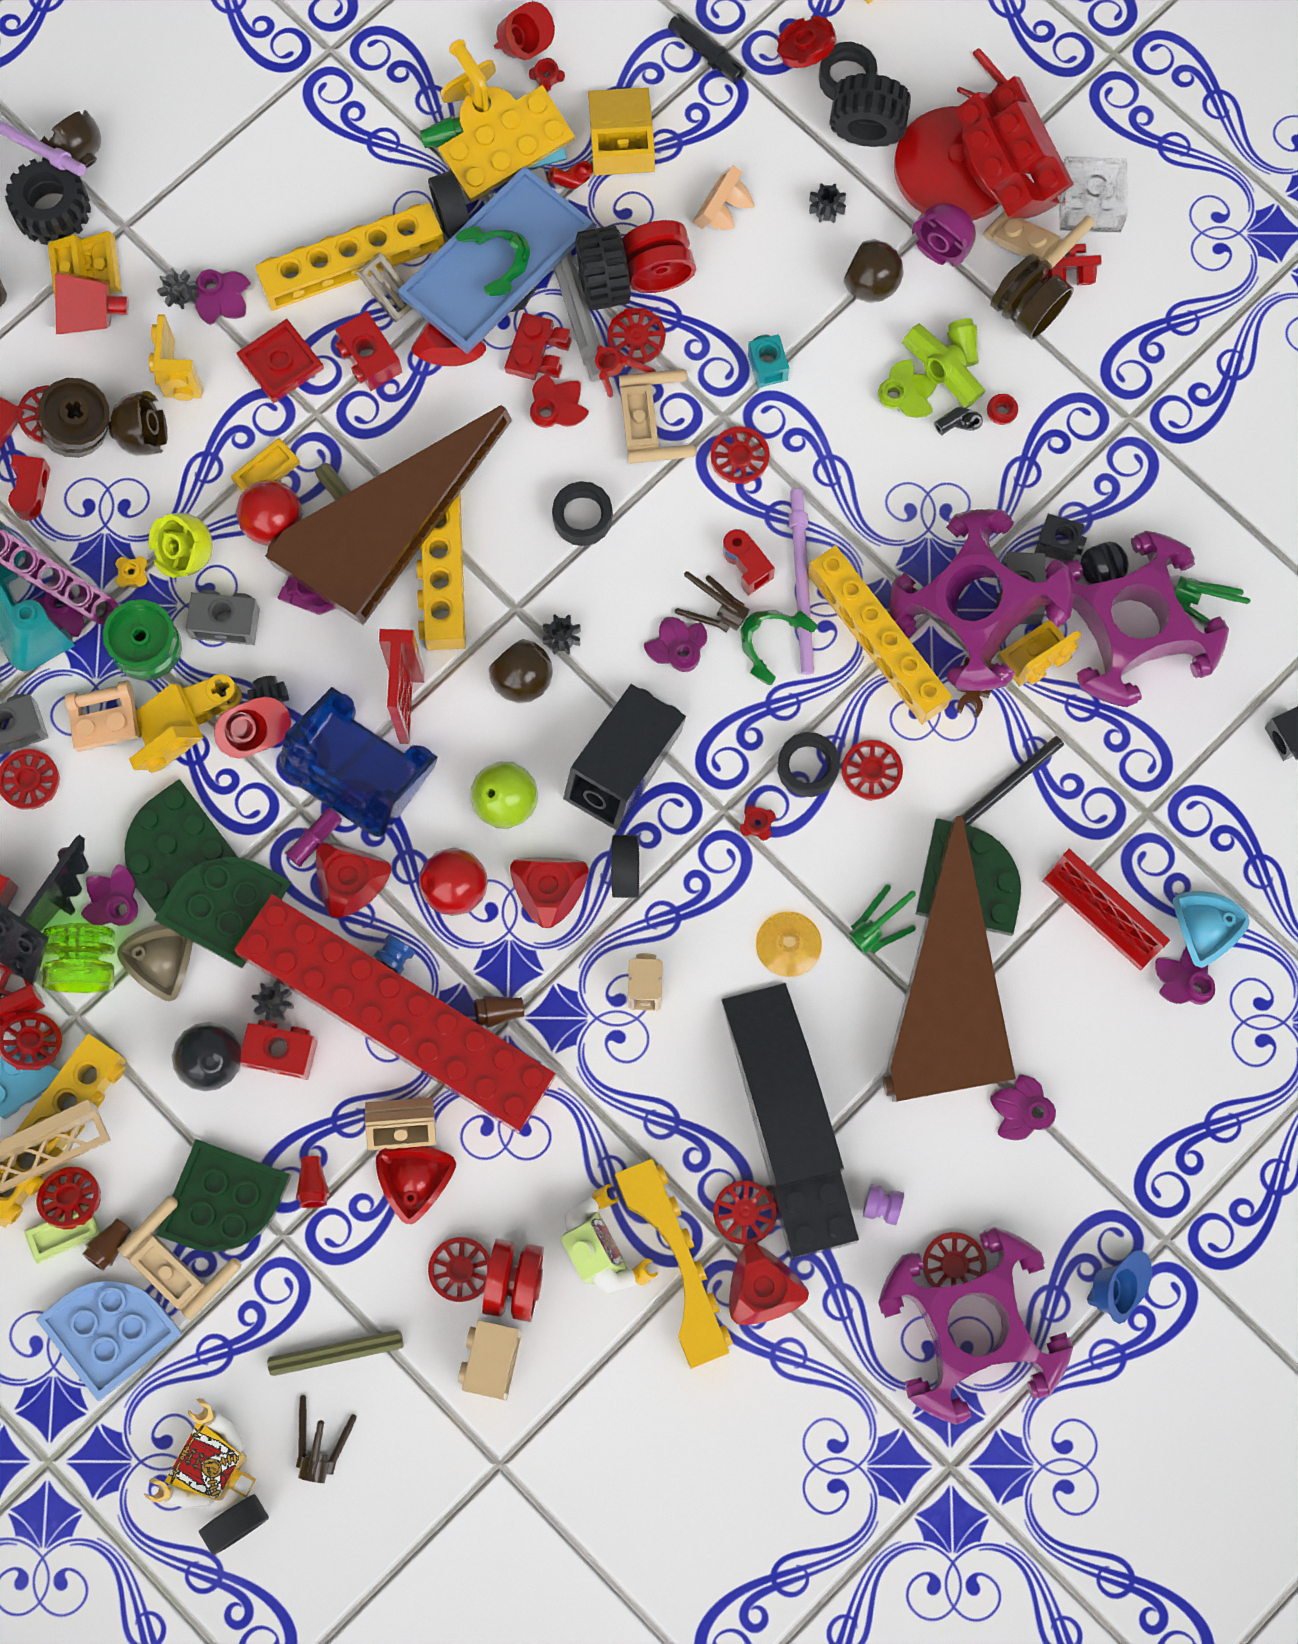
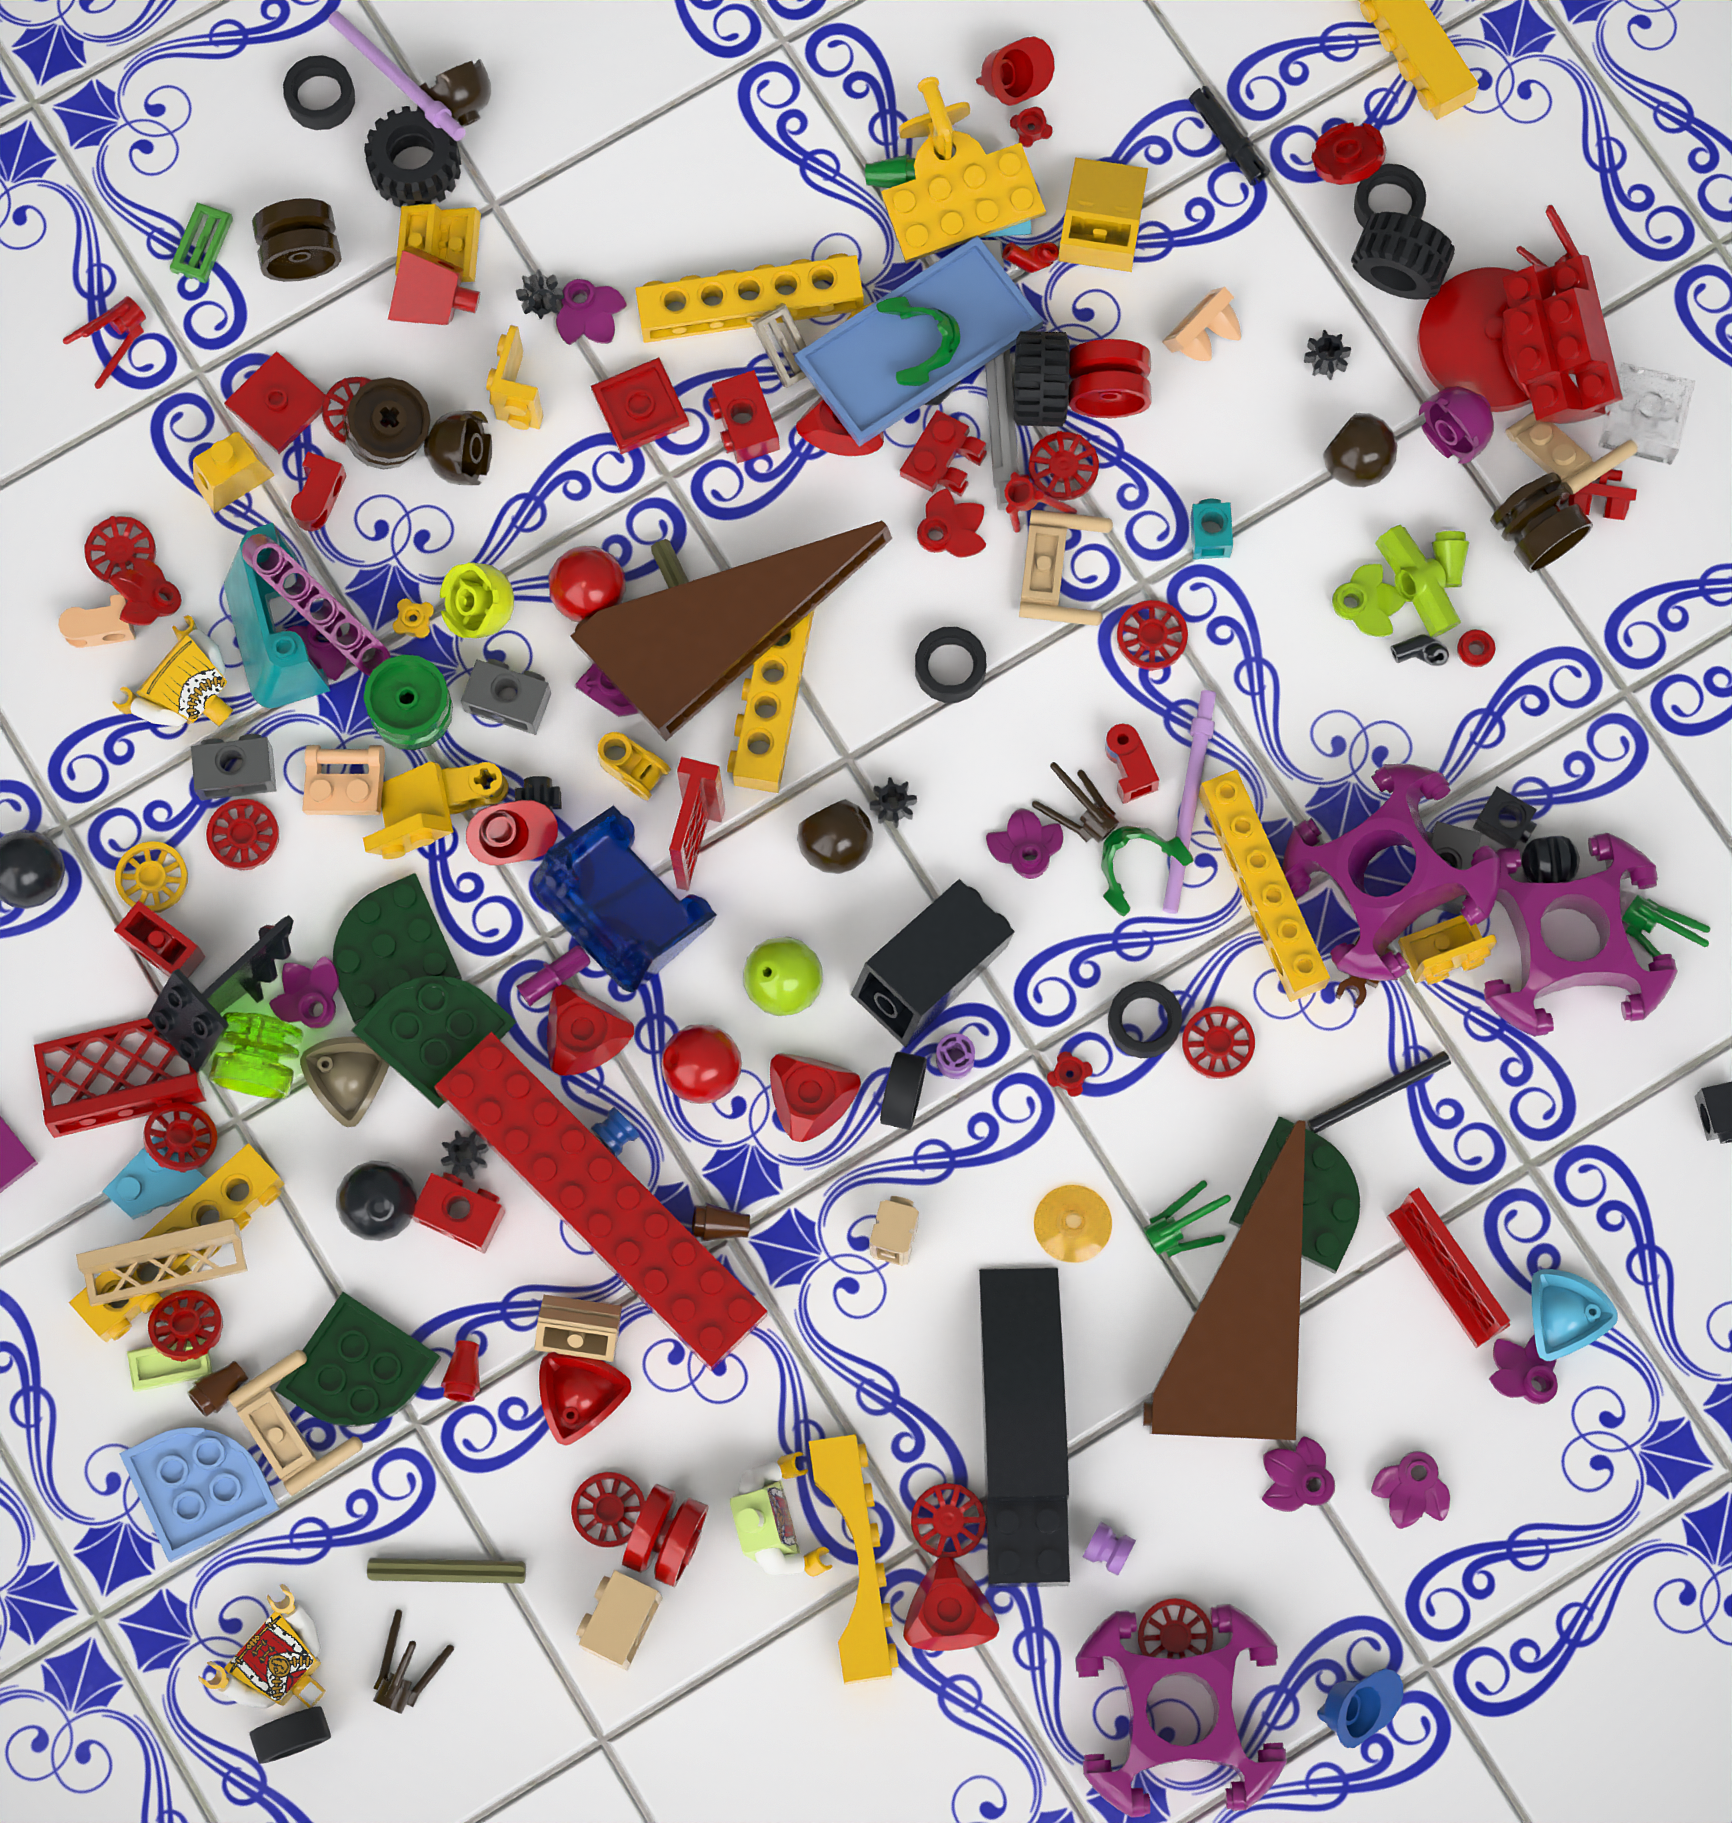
camera: 15 degrees right, 0 degrees up
yellow tile [230,438,301,492] -> none
black tyre [428,171,470,235] -> none
none -> yellow piece [598,732,671,801]
none -> medium lavender wheel [936,1033,975,1079]
none -> magenta plate [1371,1451,1450,1529]

